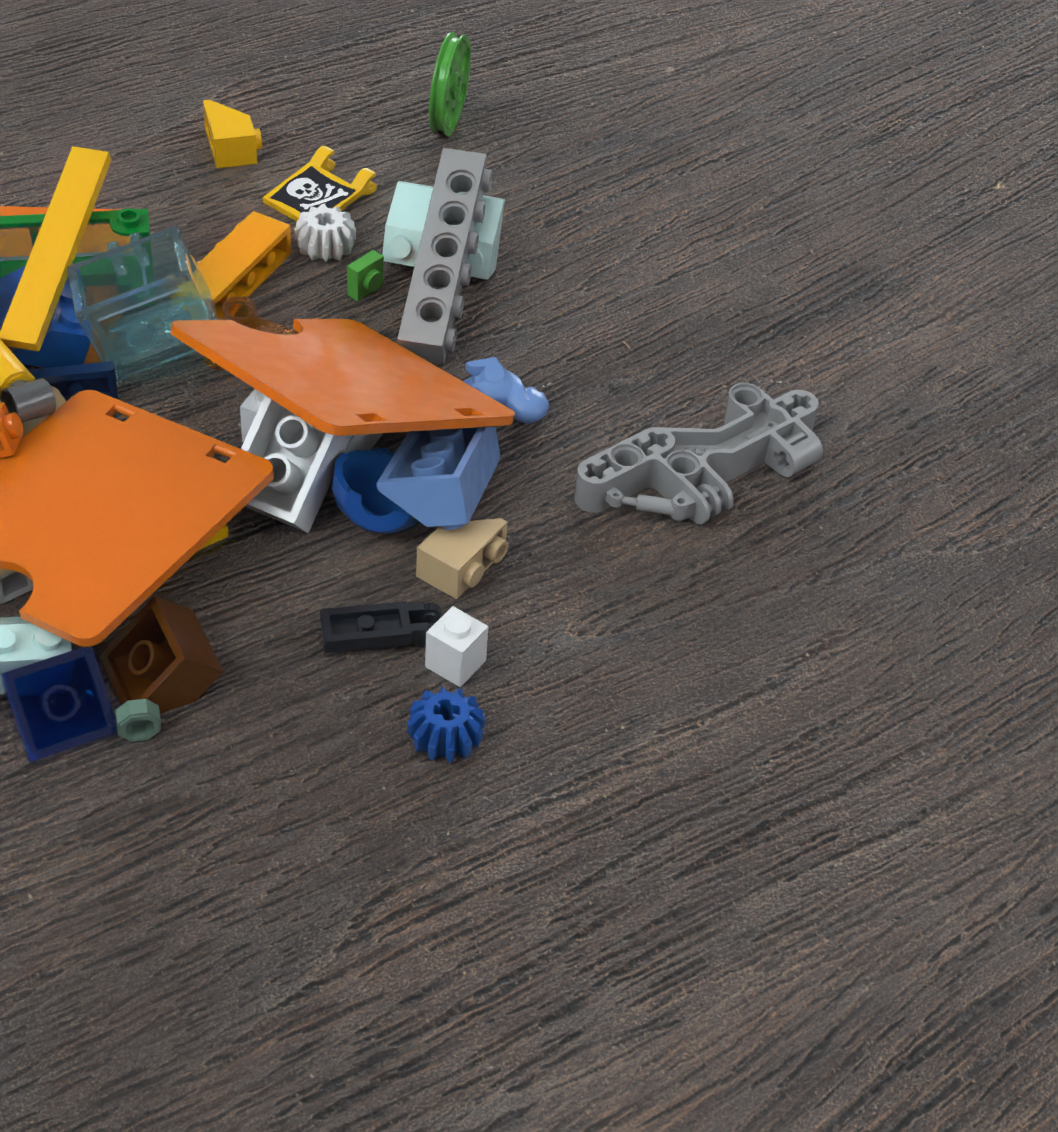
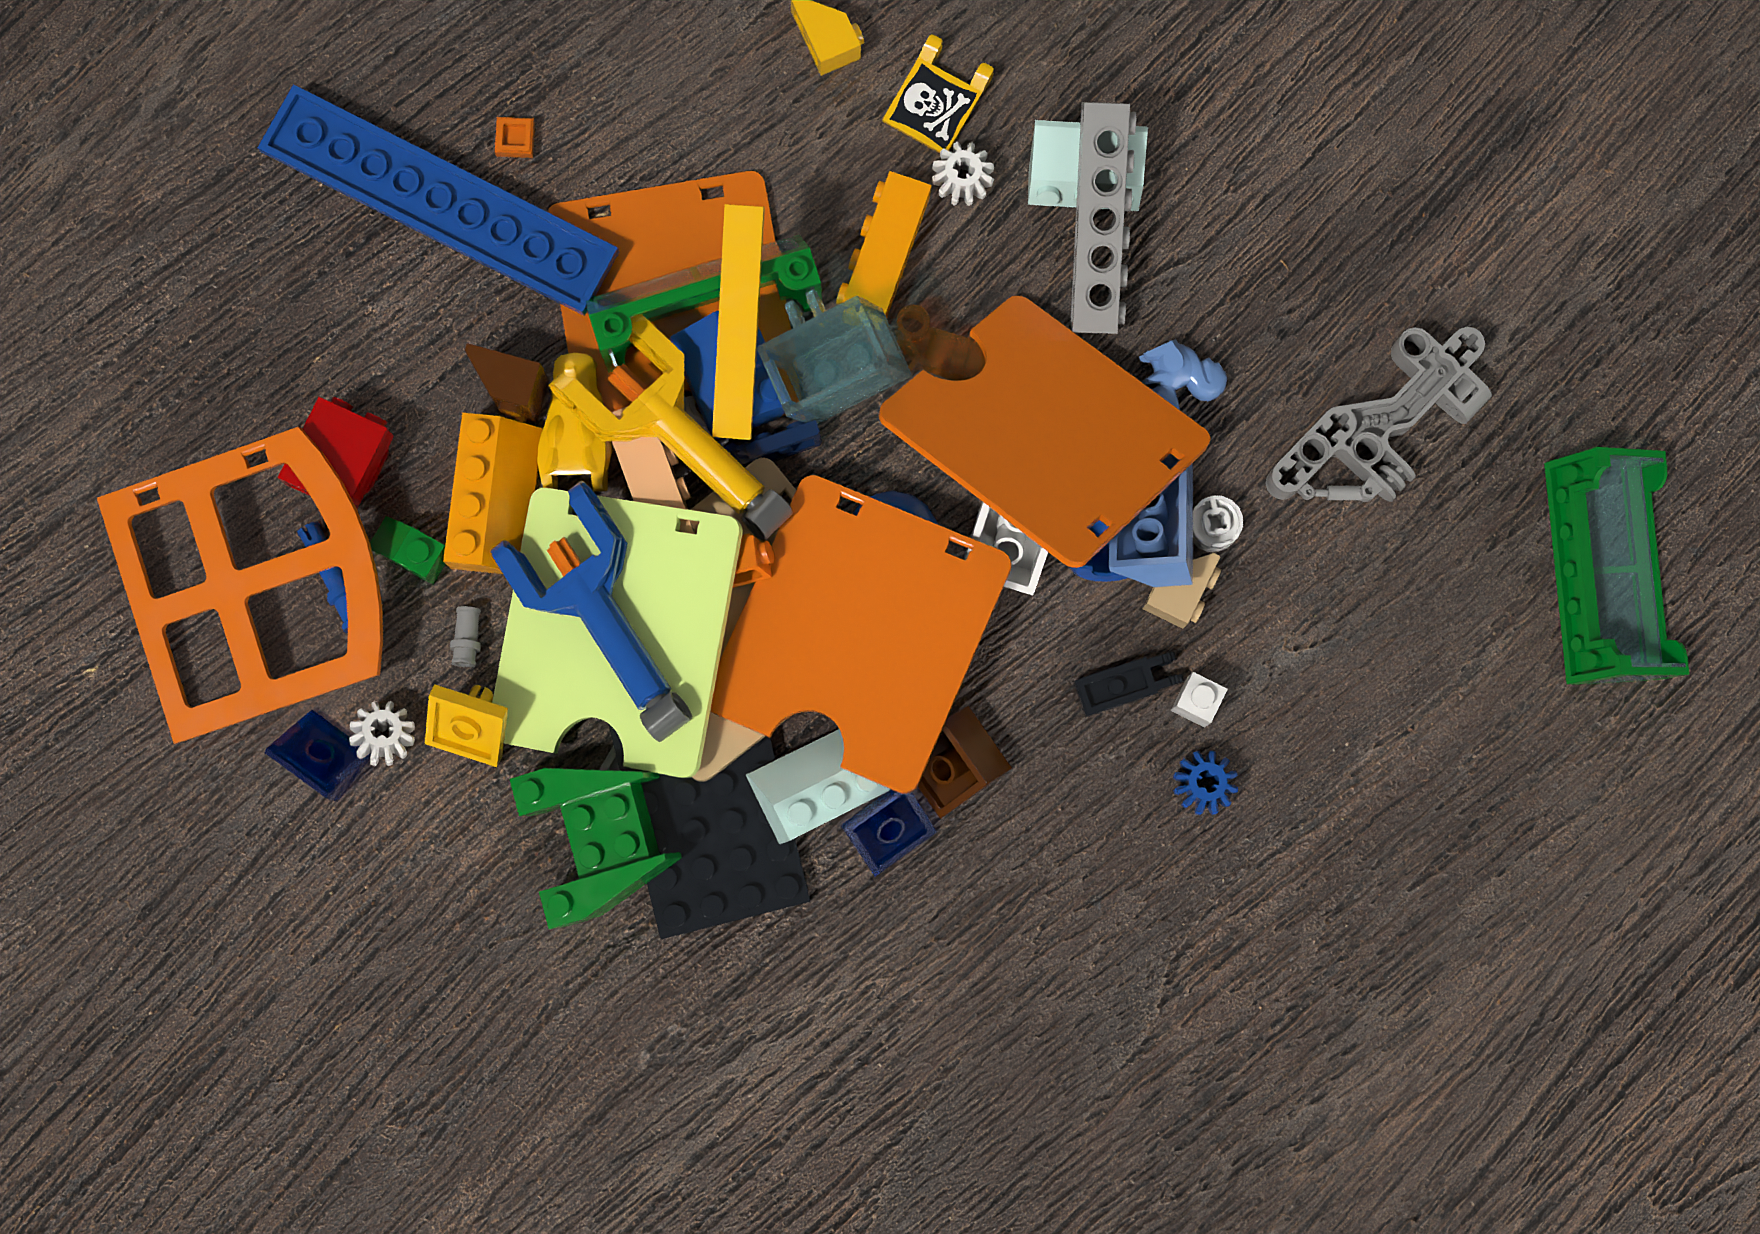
camera: 10 degrees left, 35 degrees up
sand green tile [116,699,161,742] -> none
bright green plate [347,250,384,301] -> none
none -> white wheel [1193,496,1243,552]
none -> windscreen [1544,447,1689,685]

